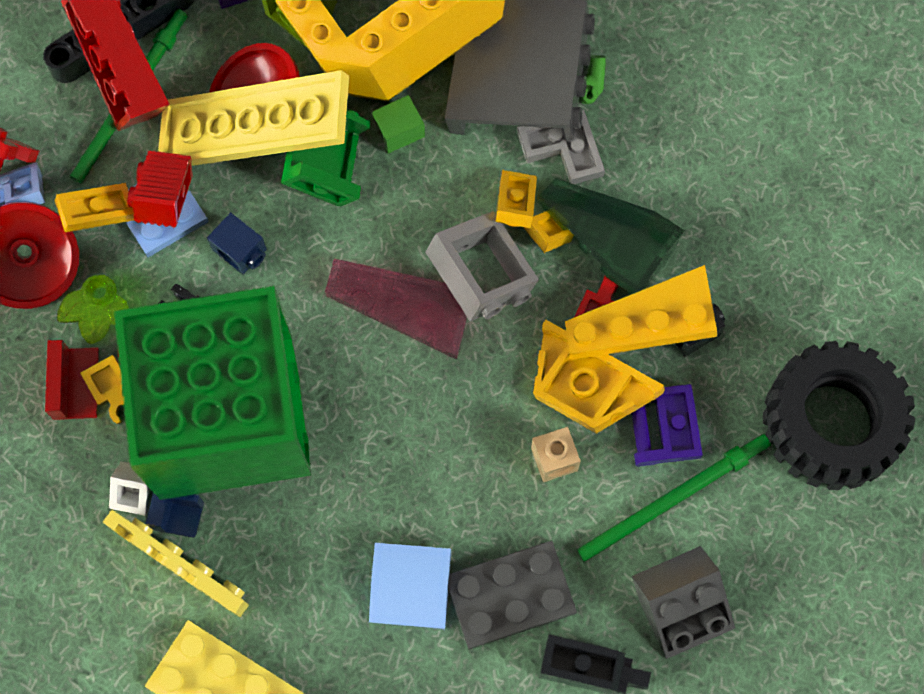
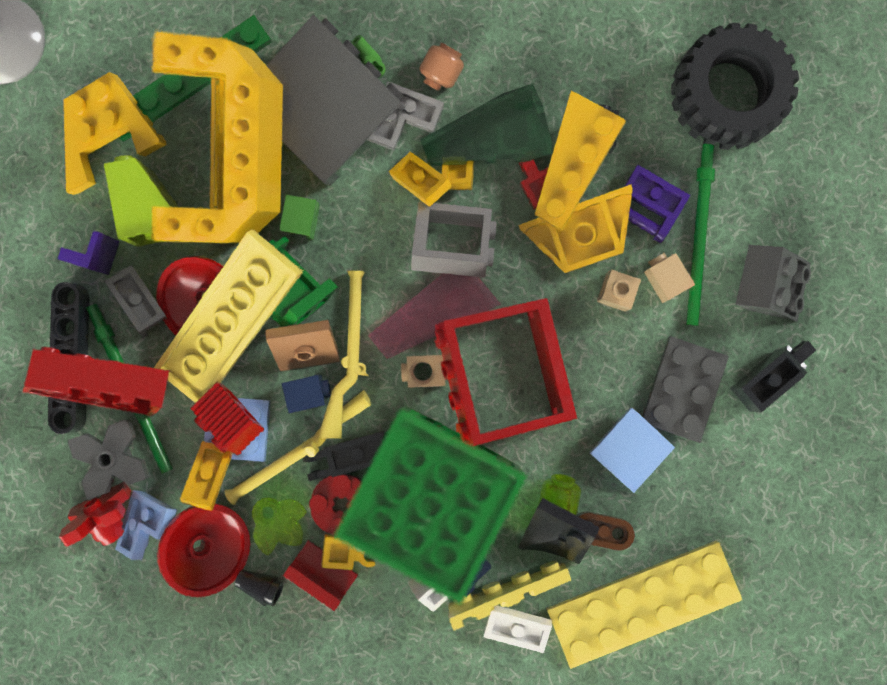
camera: 50 degrees left, 15 degrees up
none -> dark grey plant [68,420,150,499]
none -> dark grey panel [104,265,167,338]
none -> light yellow piece [224,390,371,505]
none -> black cone [235,569,284,606]
none -> medium nougat plate [266,320,340,371]
none -> light yellow piece [318,270,369,439]
none -> tan brick [401,355,445,388]
none -> nougat head [419,42,464,91]
none -> red window [434,298,577,446]
none -> white plate [483,605,552,653]
none -> black plate [518,498,600,564]
none -> clear neon green head [538,474,582,515]
none -> reddish brown plate [577,511,635,550]
none -> tan brick [644,253,695,303]

